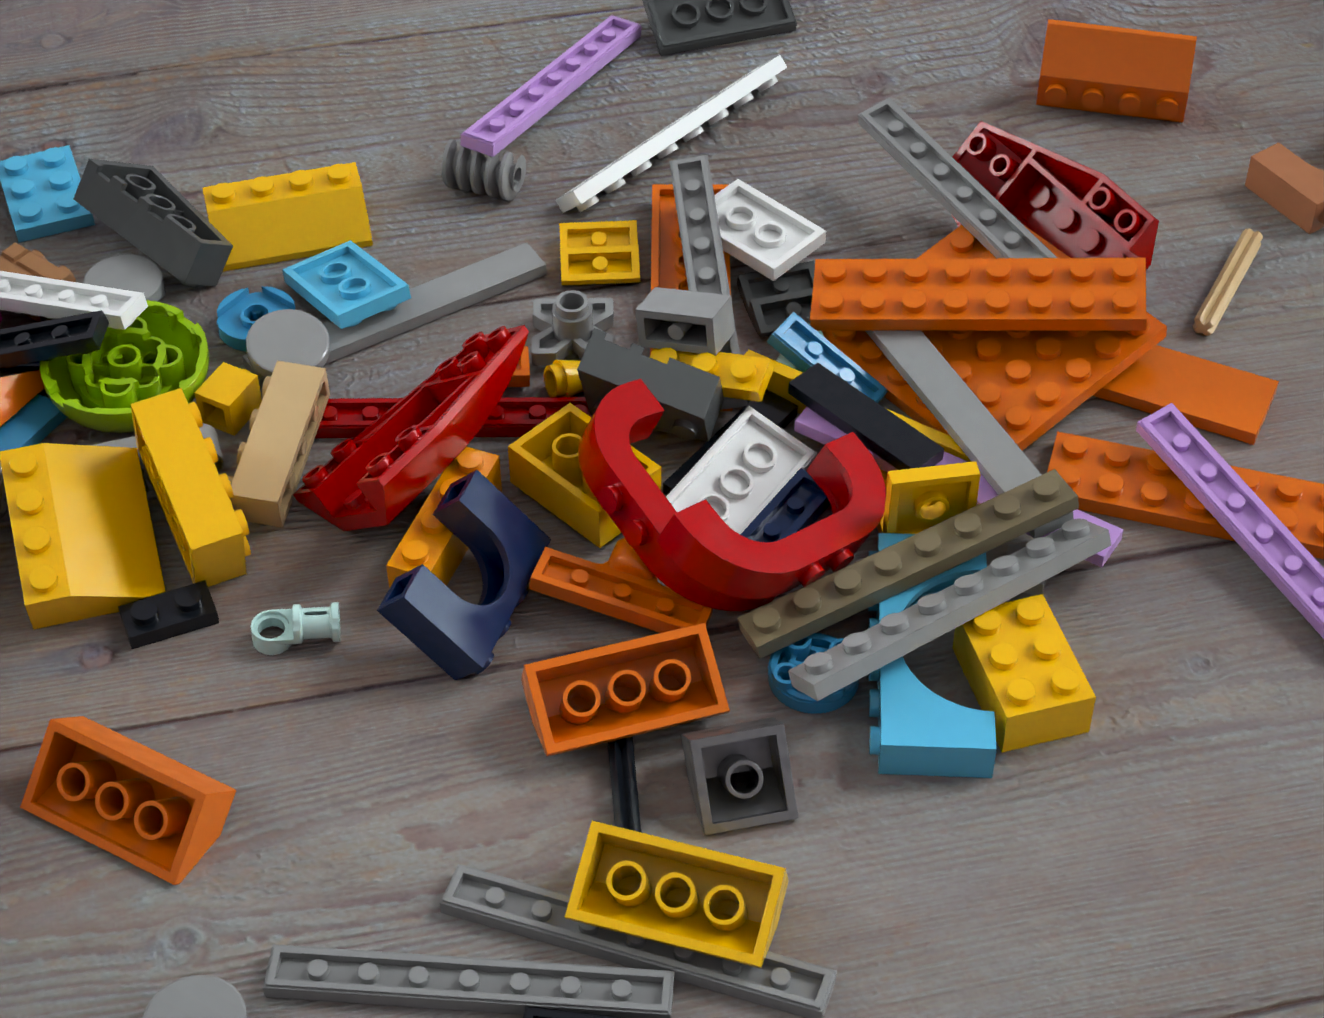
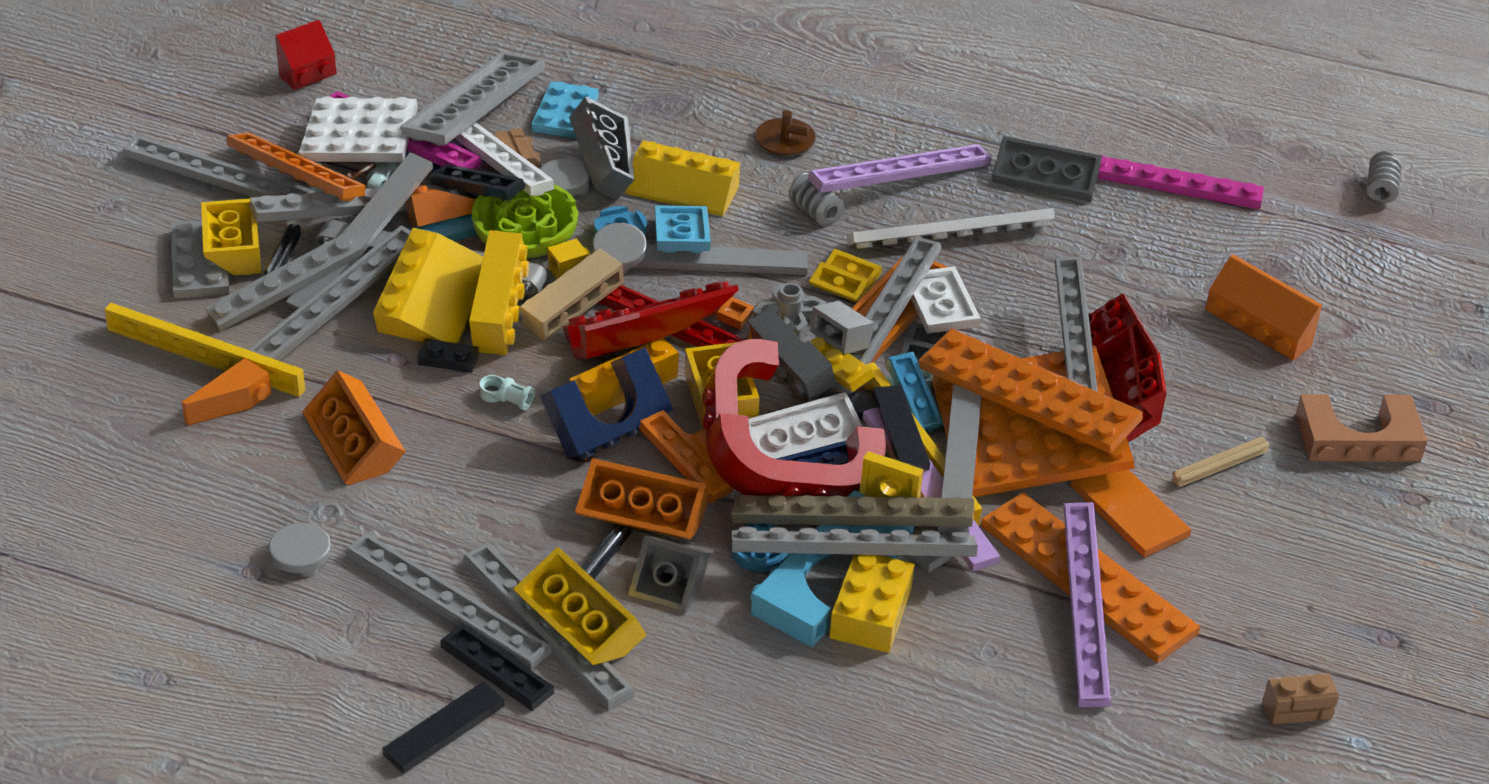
camera: 30 degrees right, 5 degrees down
none -> reddish brown shield [756,110,816,155]

